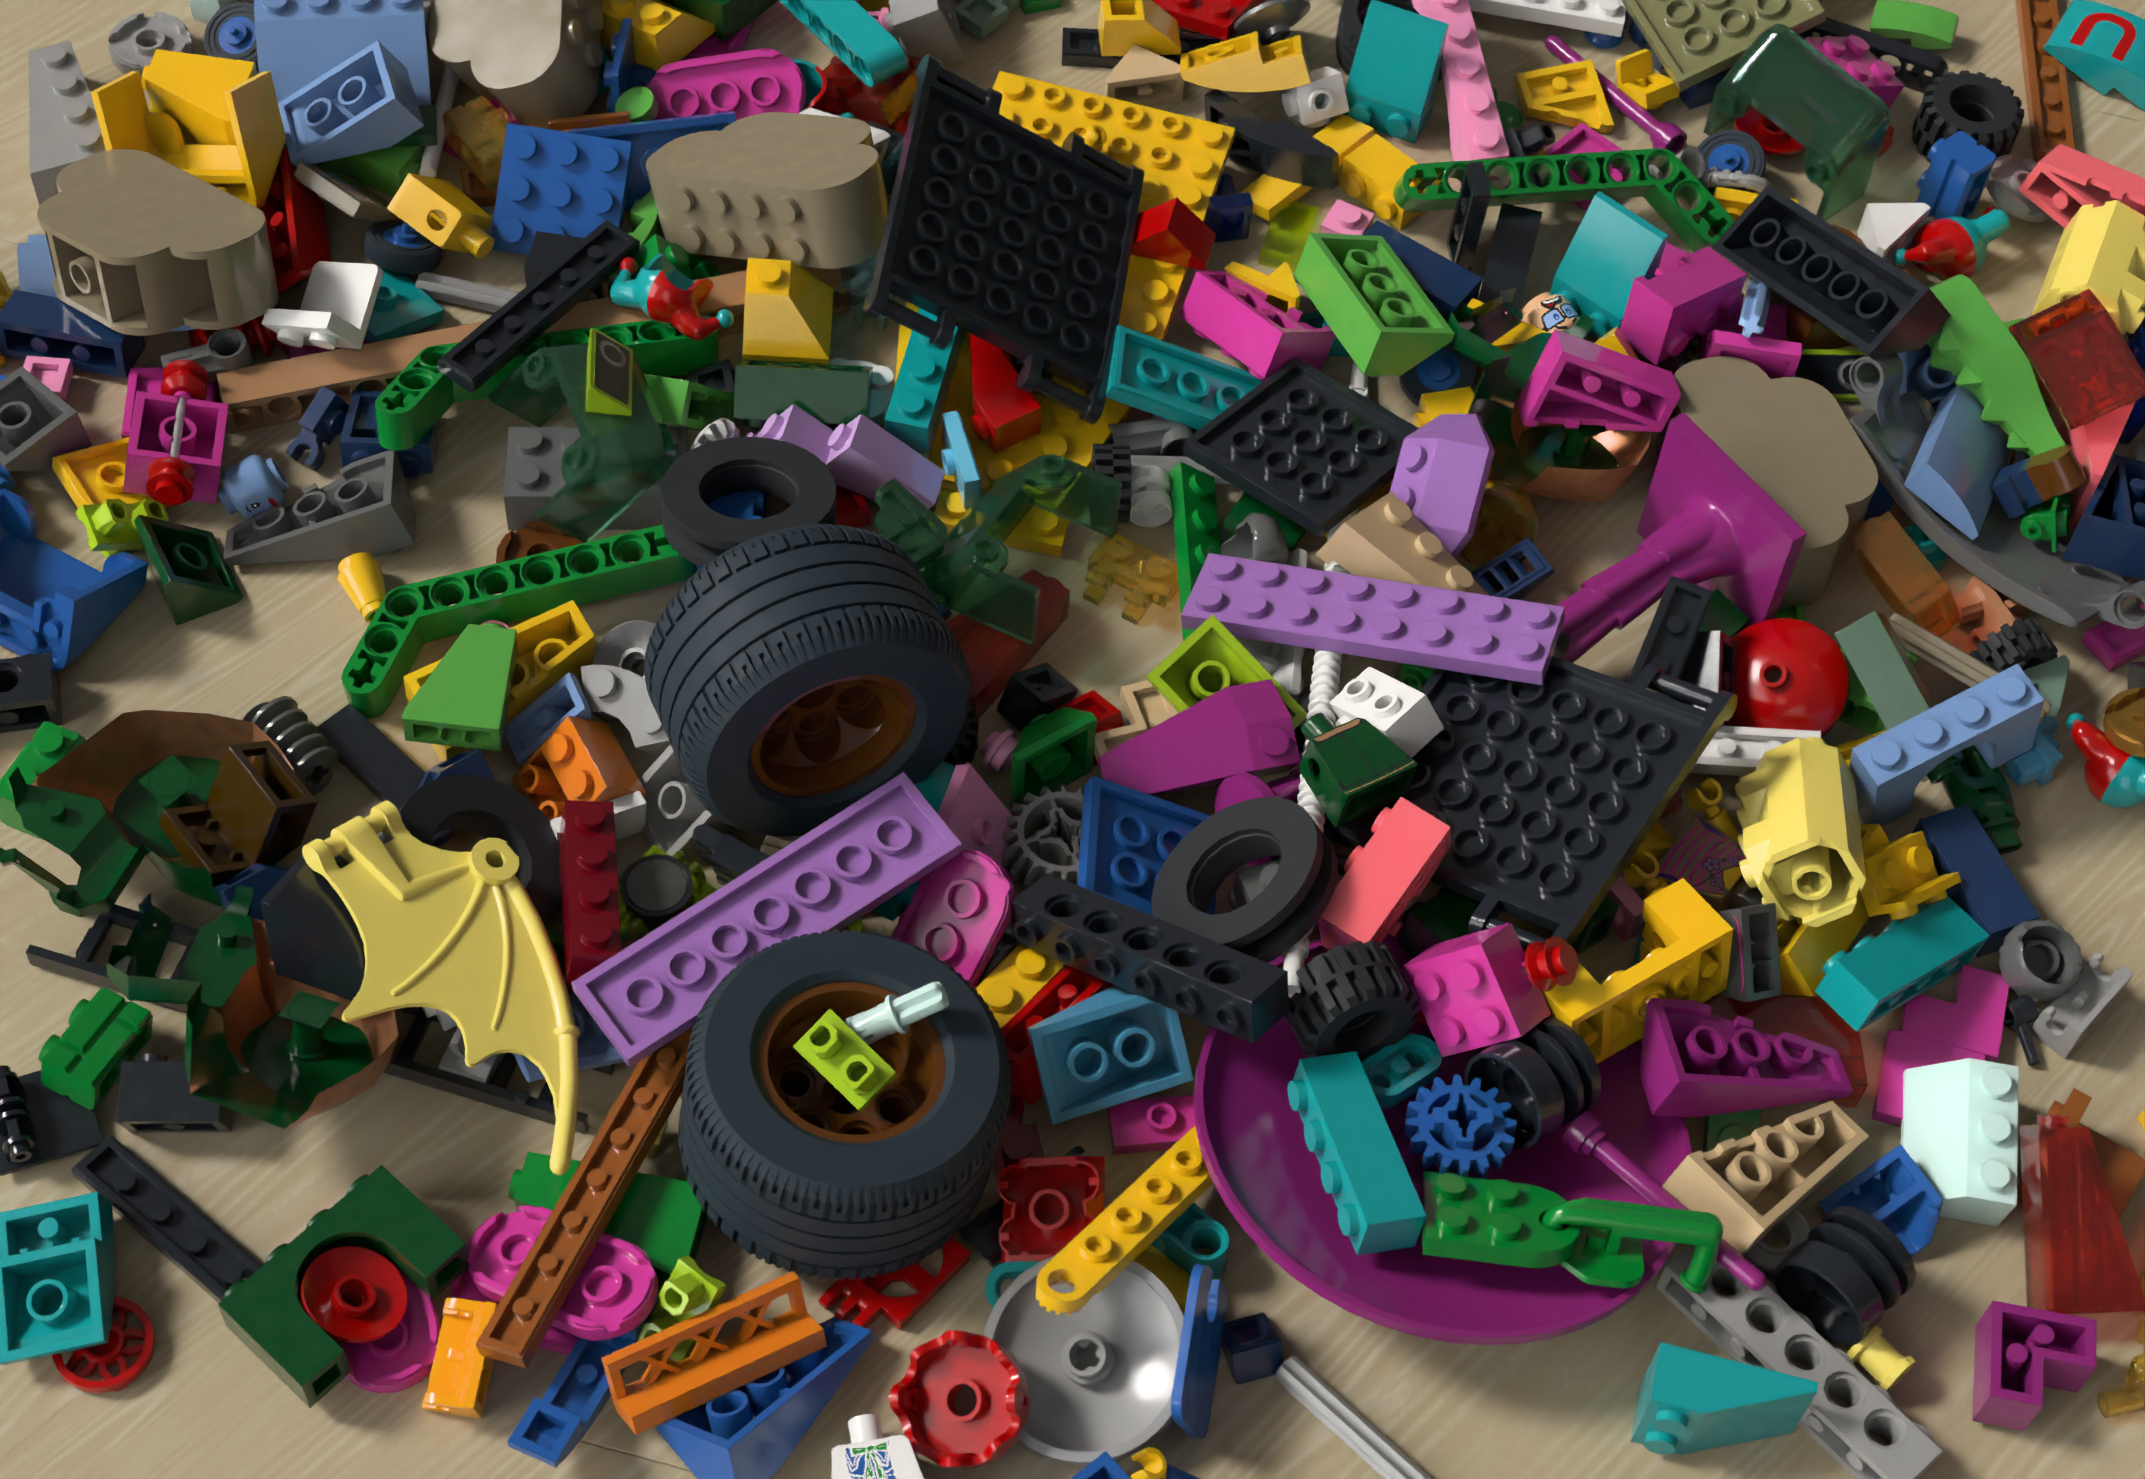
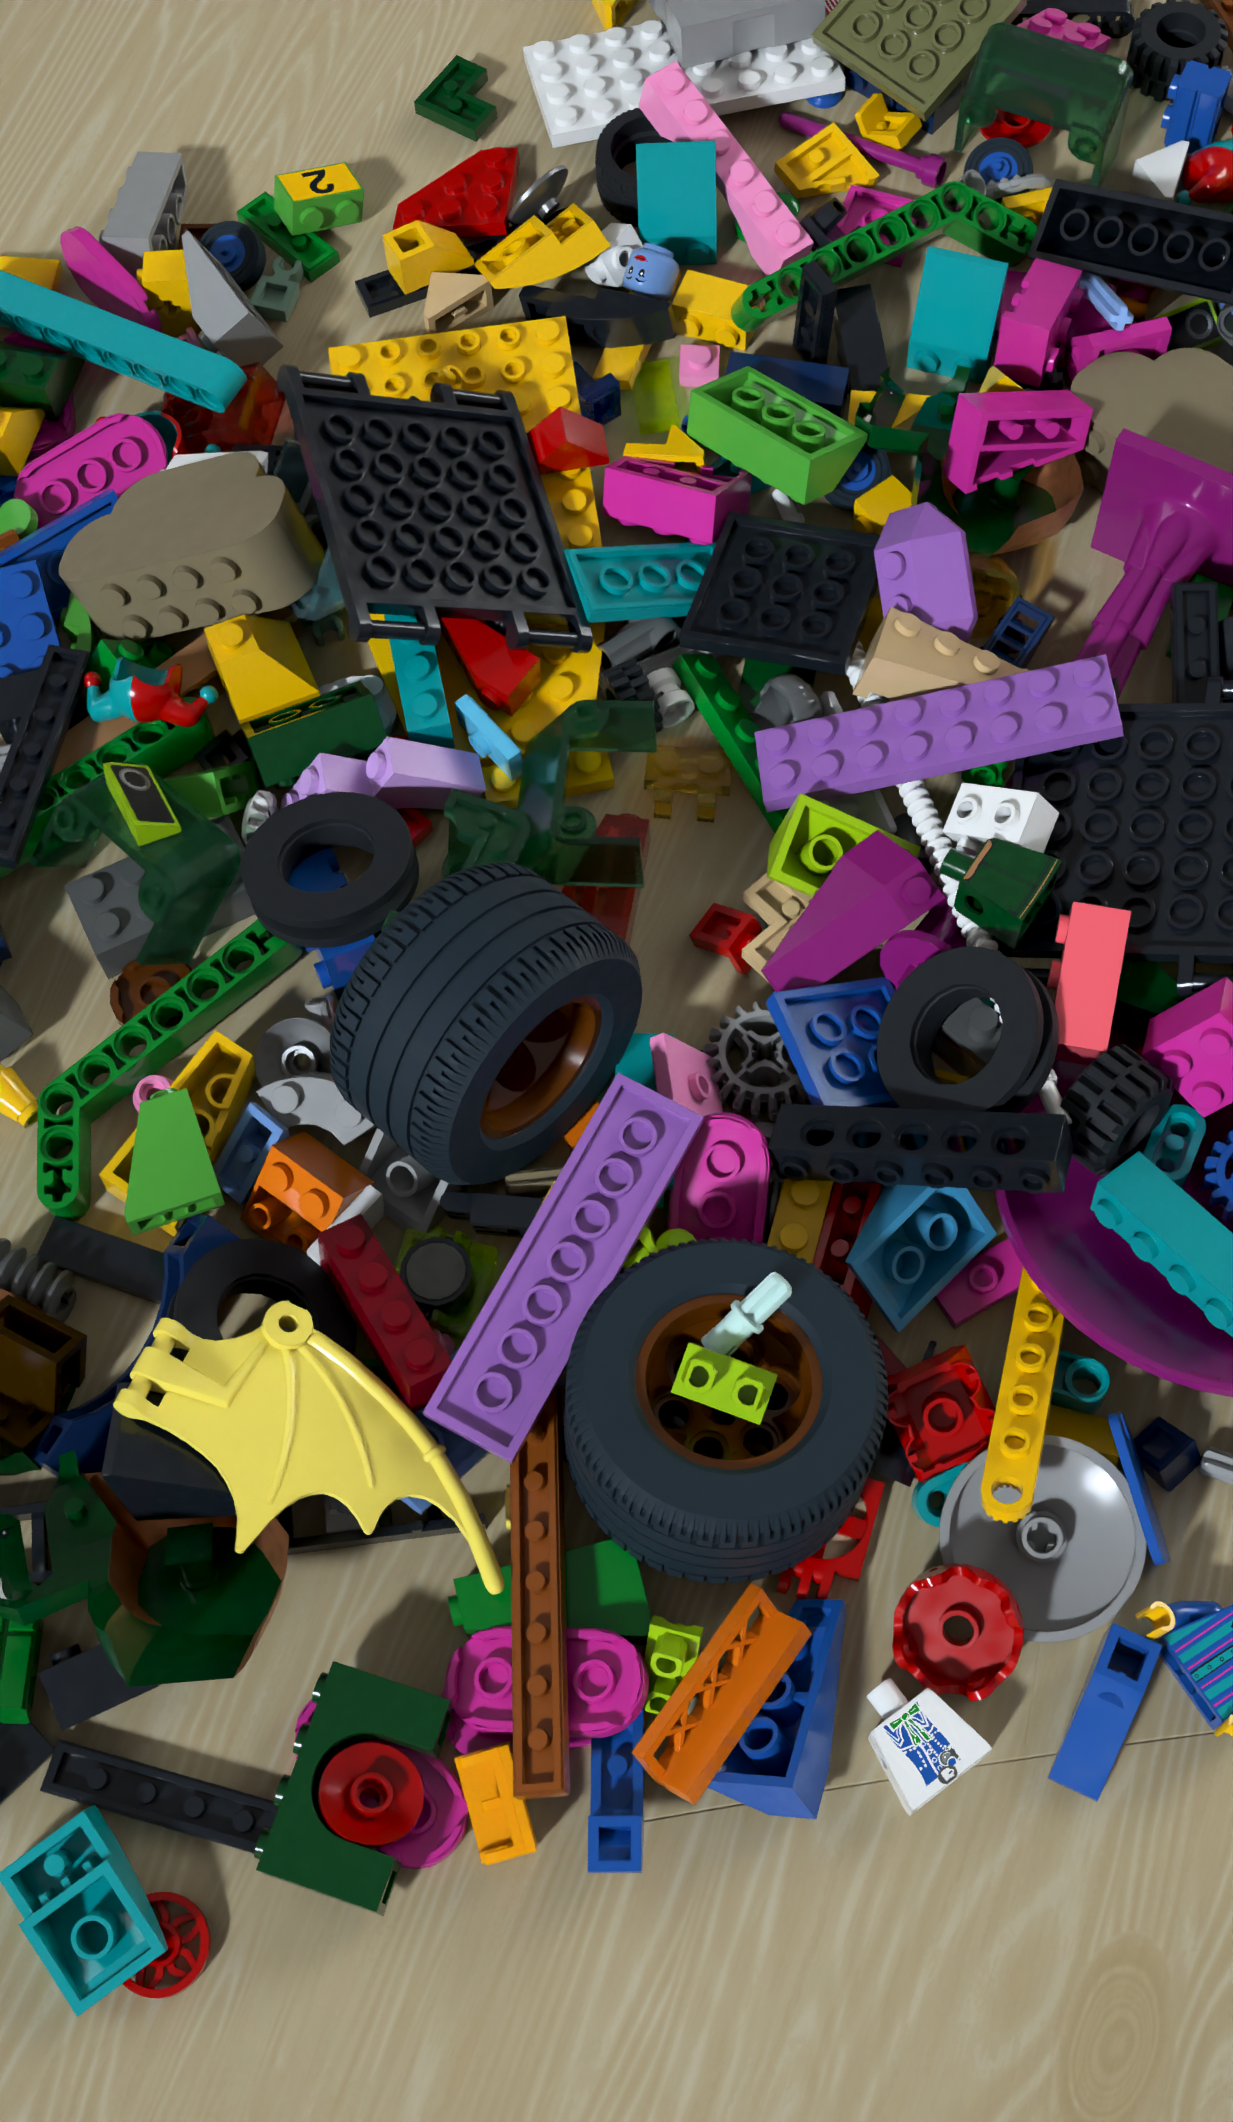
camera: 15 degrees left, 10 degrees up
bright pink plate [980,729,1018,773] -> none
black bracket [997,662,1078,733] -> none
green slope [1009,707,1097,808] -> none
head [1522,292,1580,333] -> none
none -> medium blue head [622,243,679,301]

